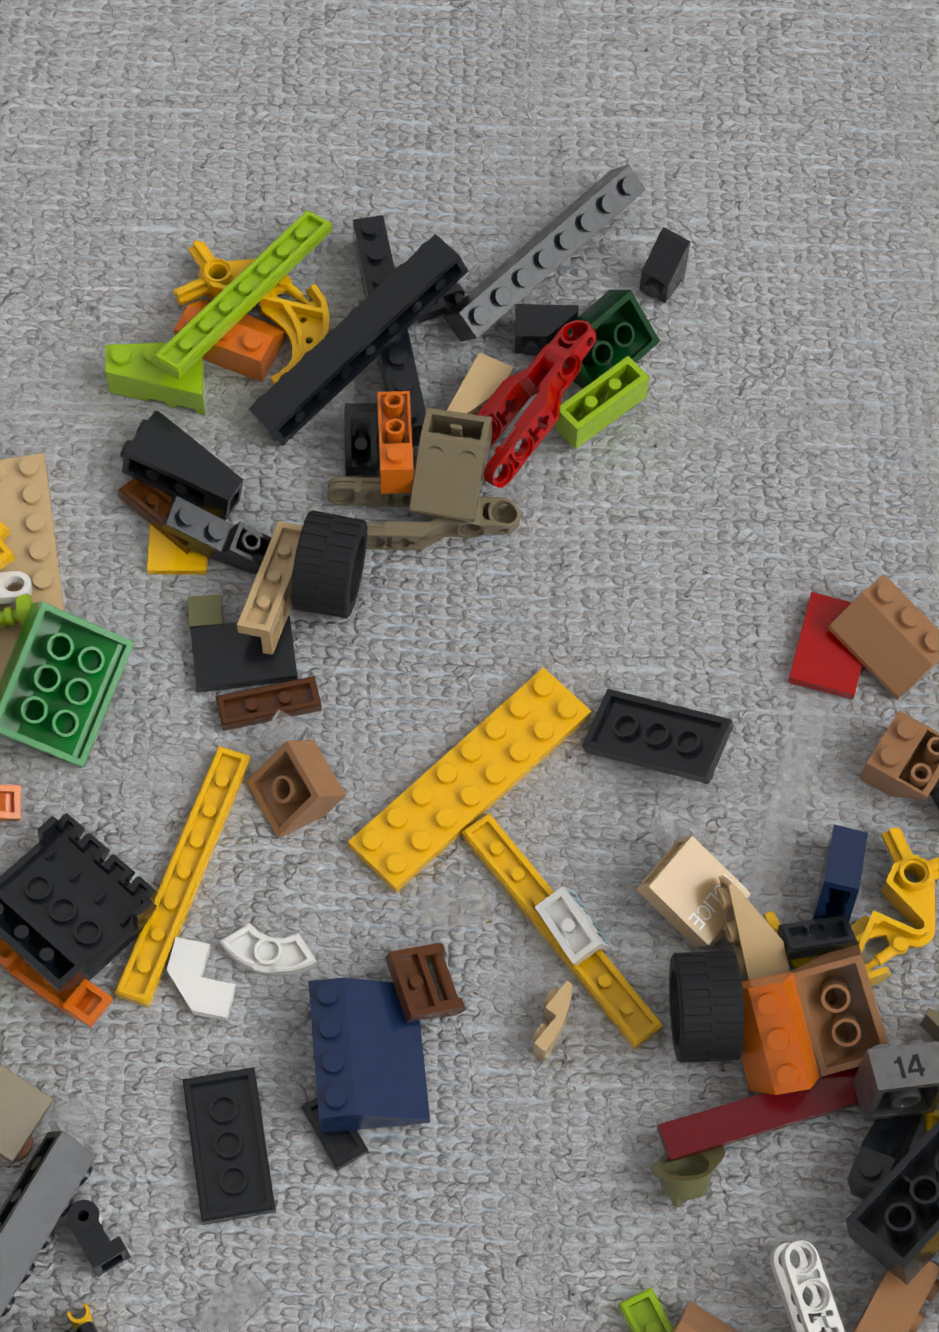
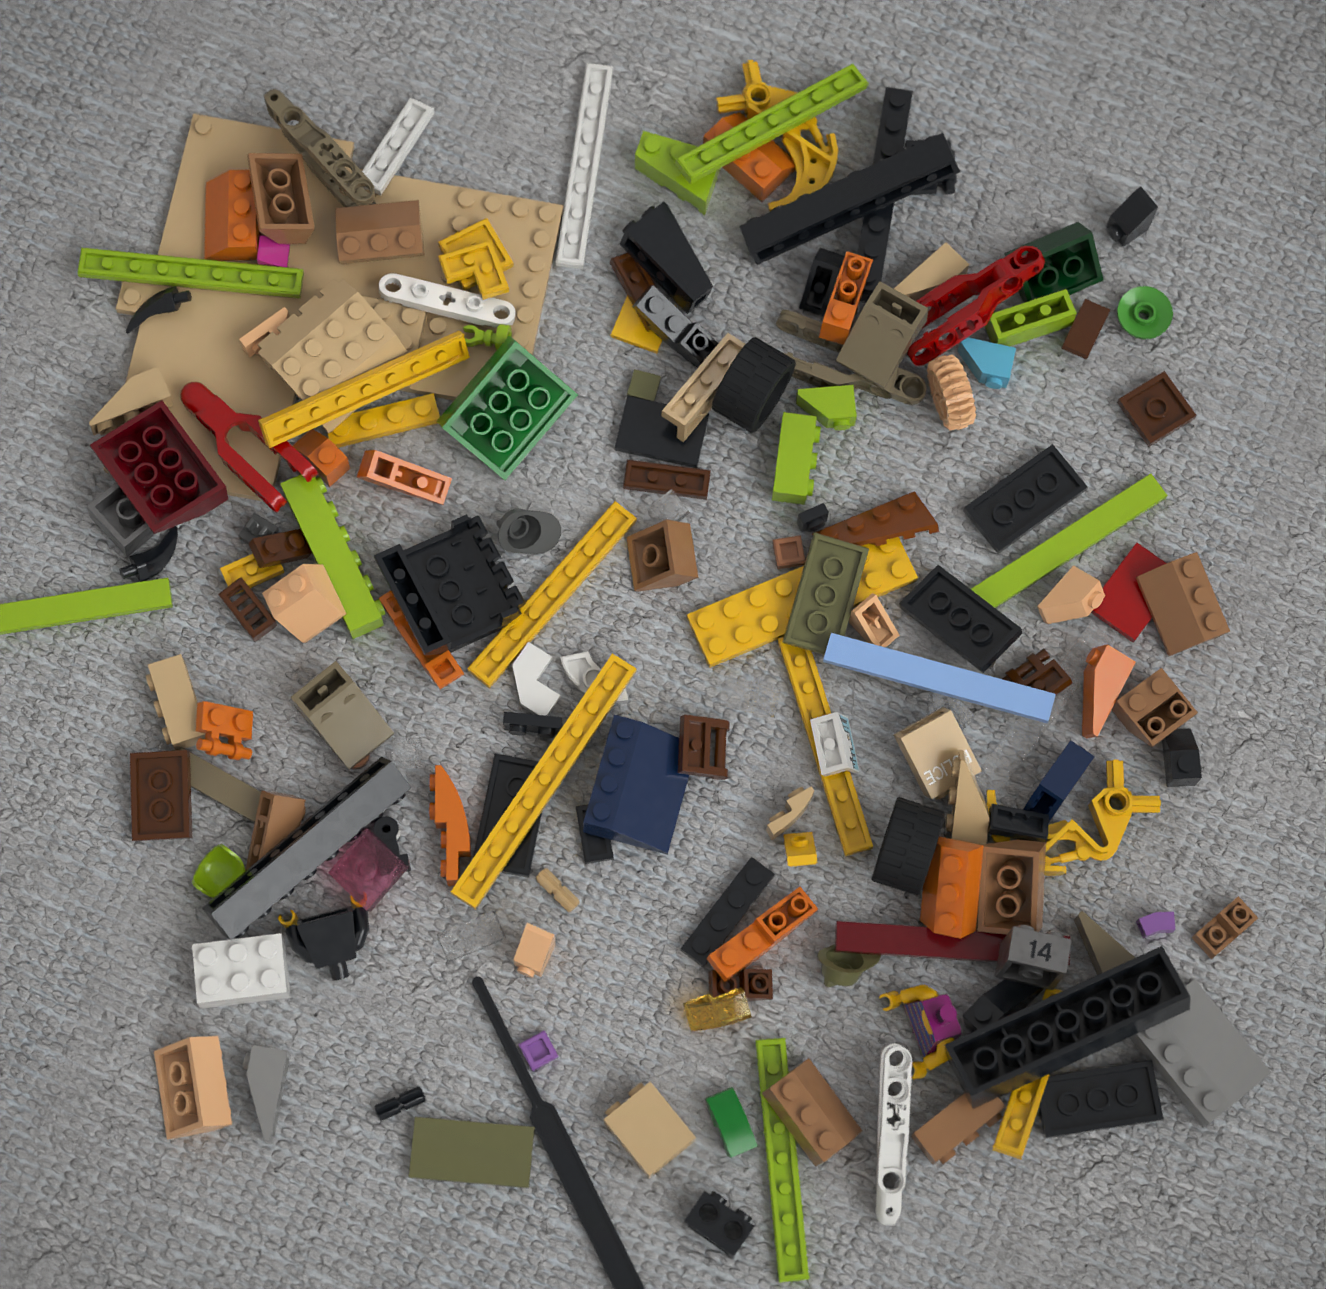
camera: 20 degrees right, 10 degrees up
brick [442,165,646,342] -> none
black slope [515,304,579,355] -> none
none -> clear pink tile [328,828,409,912]
none -> orange slope [429,765,471,886]
none -> yellow plate [451,653,637,910]
none -> dark grey piece [496,508,561,554]
none -> black plate [503,712,563,738]
none -> light nougat slope [513,923,556,978]
none -> tan piece [536,868,579,912]
none -> white tile [556,63,613,269]
none -> black plate [680,857,775,968]
none -> clear yellow slope [683,988,752,1031]
none -> orange slope [707,887,818,982]
none -> reddish brown slope [708,969,773,1001]
none -> lime brick [772,412,821,505]
none -> nougat tile [772,535,805,569]
none -> olive tile [782,532,869,655]
none -> yellow plate [783,832,817,867]
none -> lime slope [796,385,857,431]
none -> black plate [797,503,829,533]
none -> dark orange wing [812,491,939,546]
none -> light blue tile [823,633,1056,724]
none -> light nougat slope [849,593,900,647]
none -> torso [879,984,962,1080]
none -> light nougat gear [927,354,976,431]
none -> medium azure slope [957,337,1016,389]
none -> black plate [963,444,1088,554]
none -> lime tile [971,474,1168,608]
none -> reddish brown plate [1002,649,1072,696]
none -> light nougat slope [1037,566,1105,624]
none -> reddish brown slope [1061,299,1110,360]
none -> orange slope [1082,644,1136,738]
none -> bright green dish [1117,286,1173,339]
none -> reddish brown plate [1117,371,1197,447]

